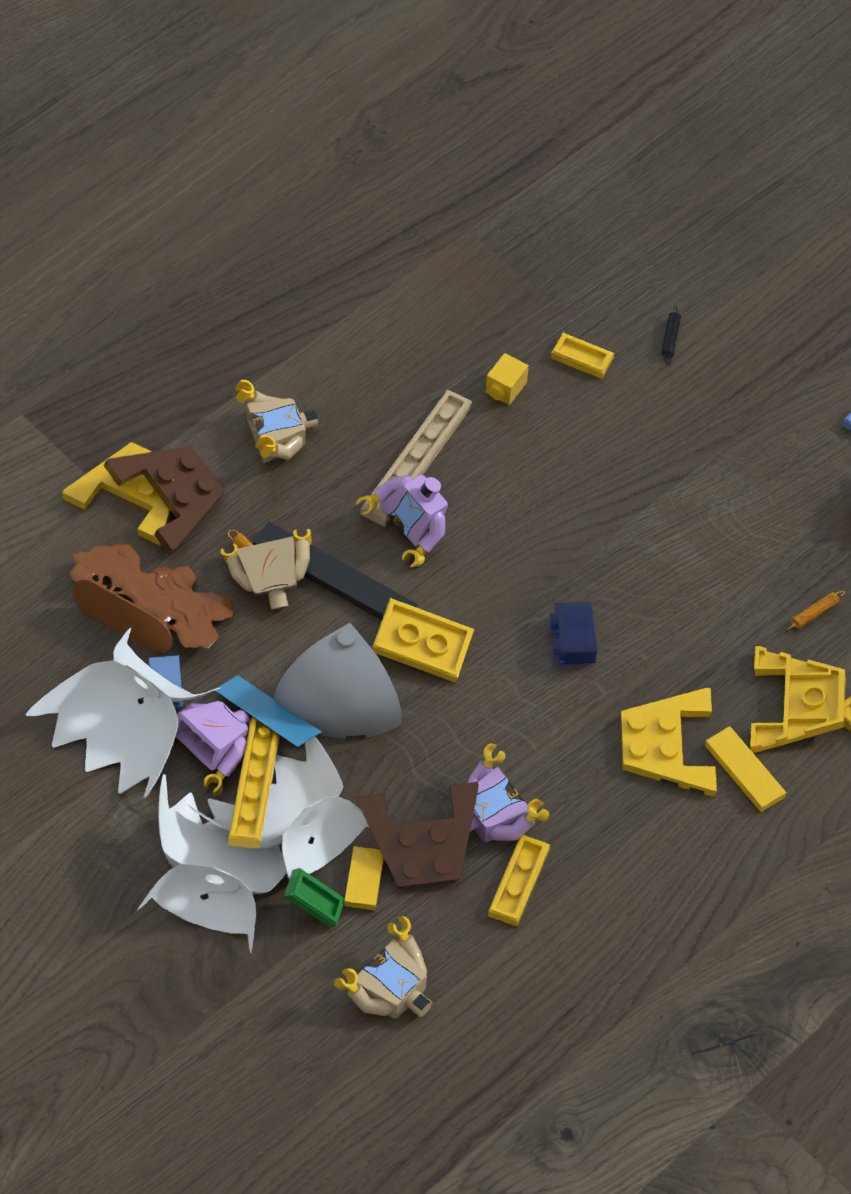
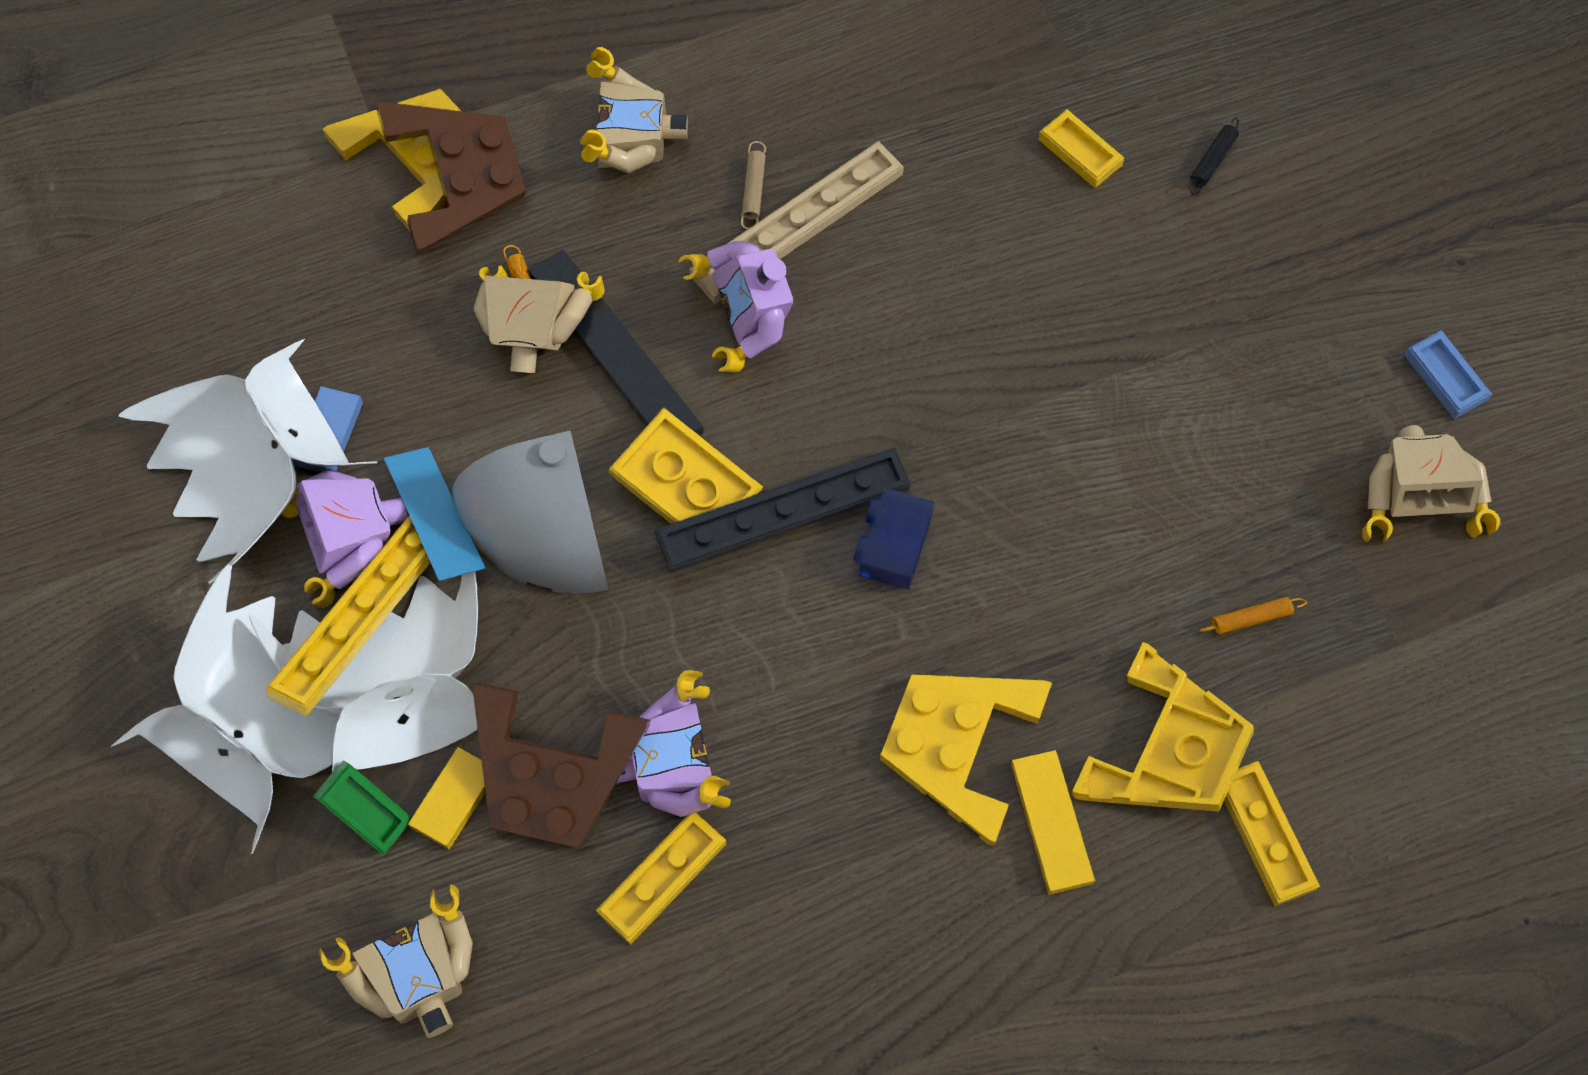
camera: 25 degrees right, 10 degrees up
dark orange plant [70,544,233,653] -> none
yellow brick [485,353,529,405] -> none
none -> black tile [655,447,911,573]
none -> tan piece [741,141,766,229]

